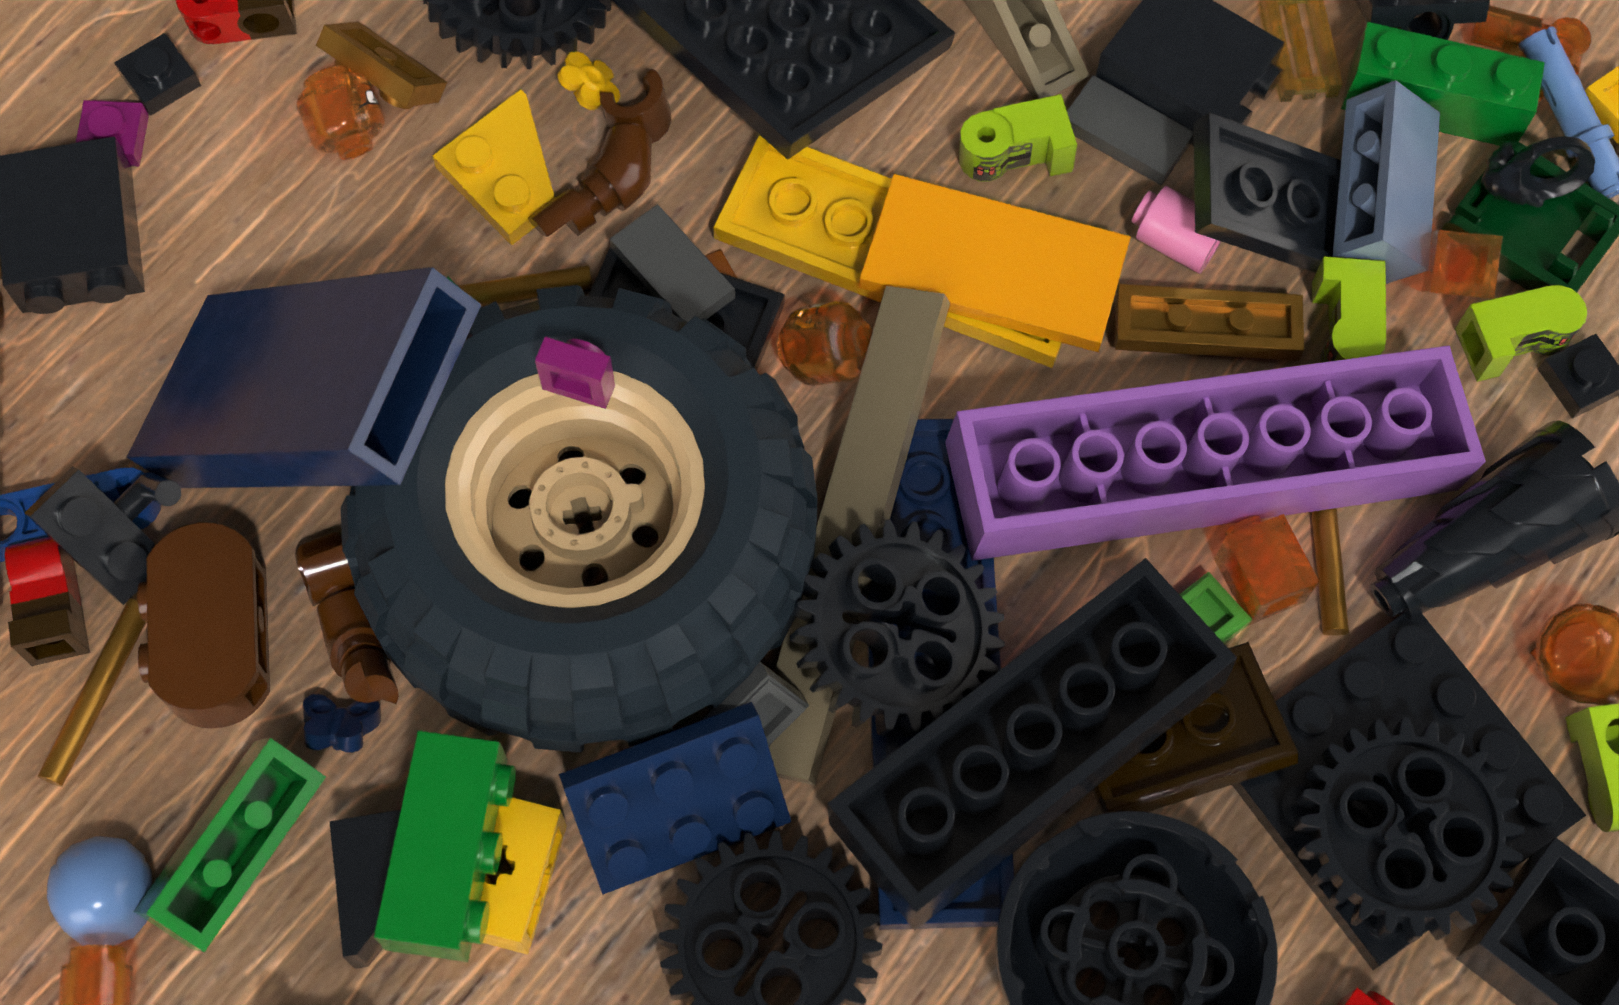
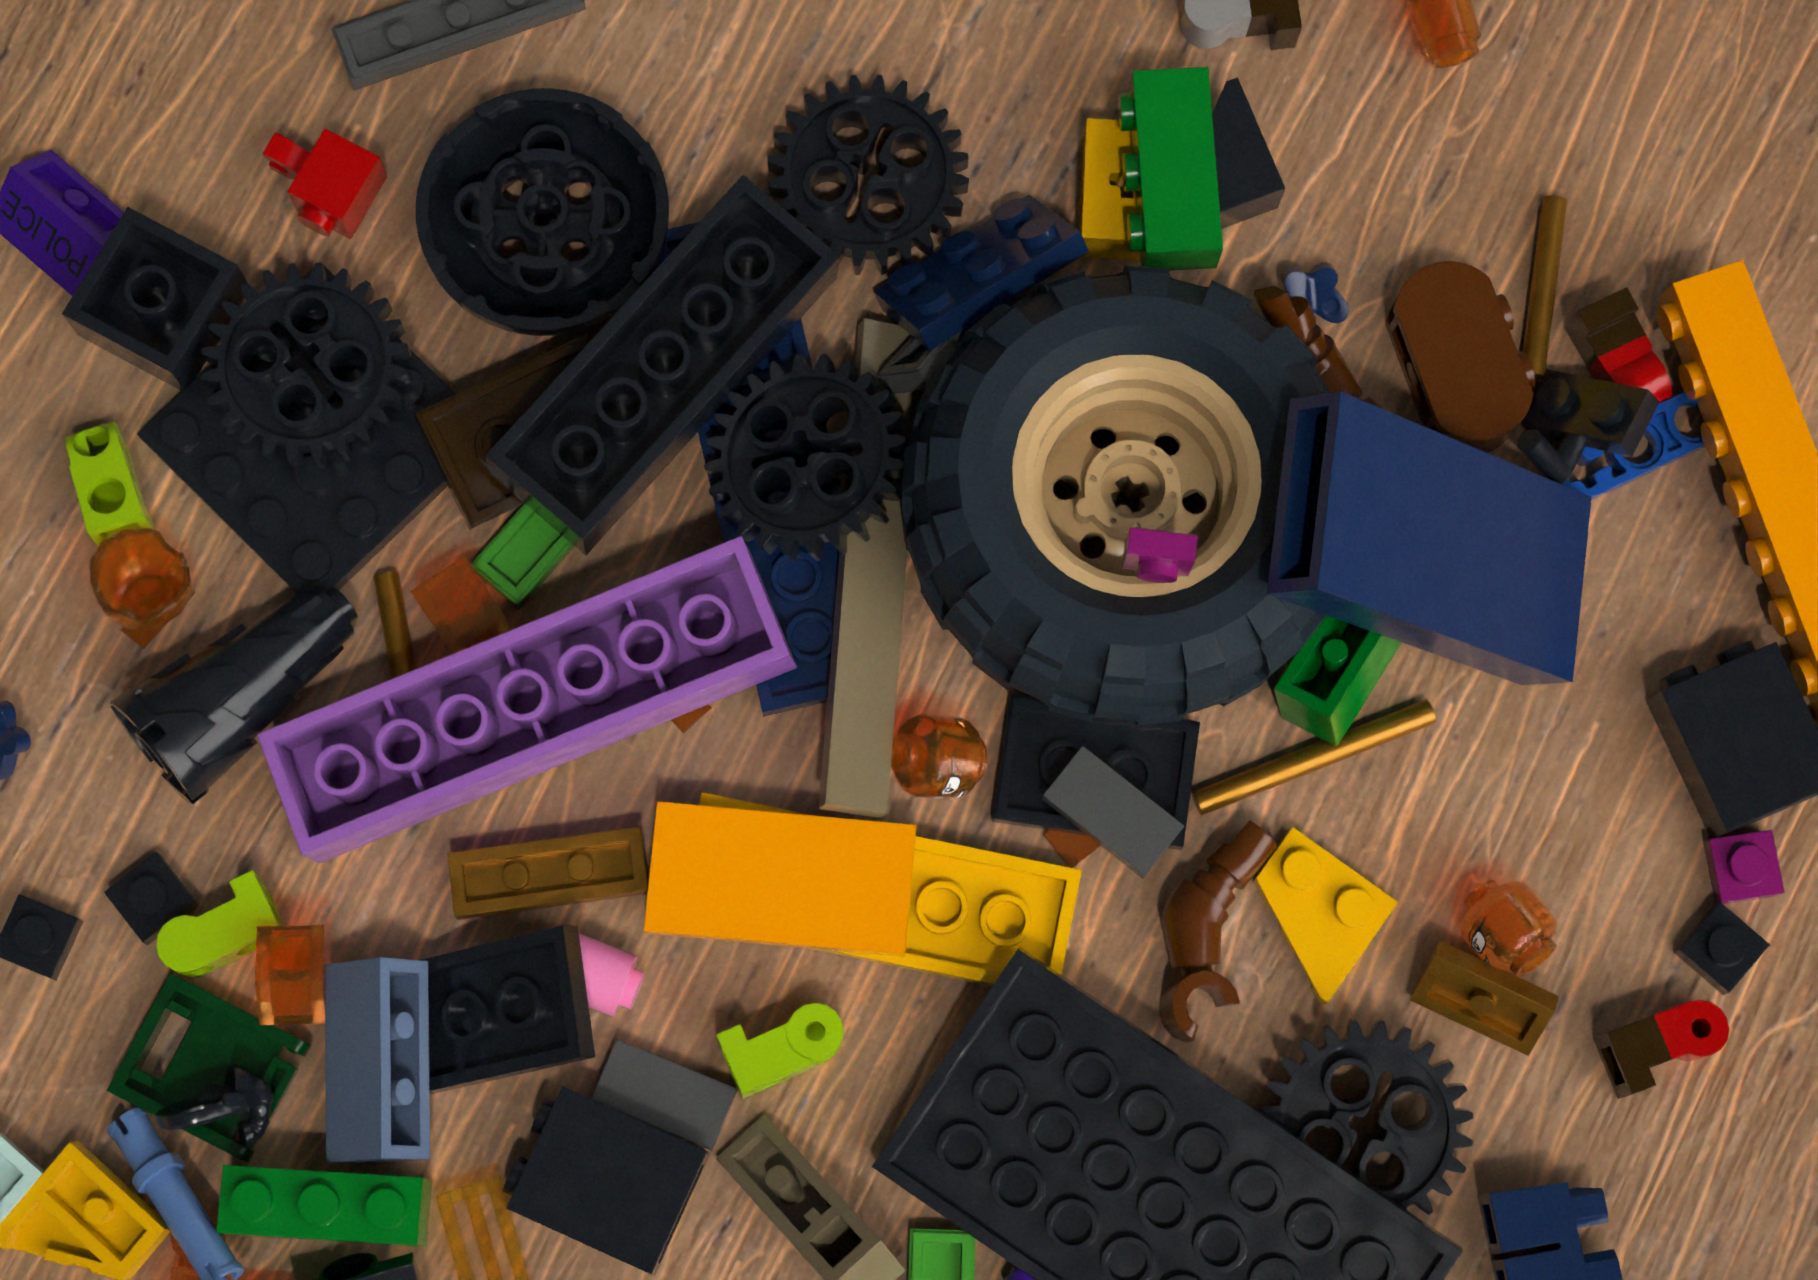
camera: 165 degrees right, 10 degrees up
medium blue hair [47,836,153,948] -> none
green brick [133,738,326,953] -> none
yellow plant [557,51,620,111] -> none
lime leg [1312,257,1386,363] -> none

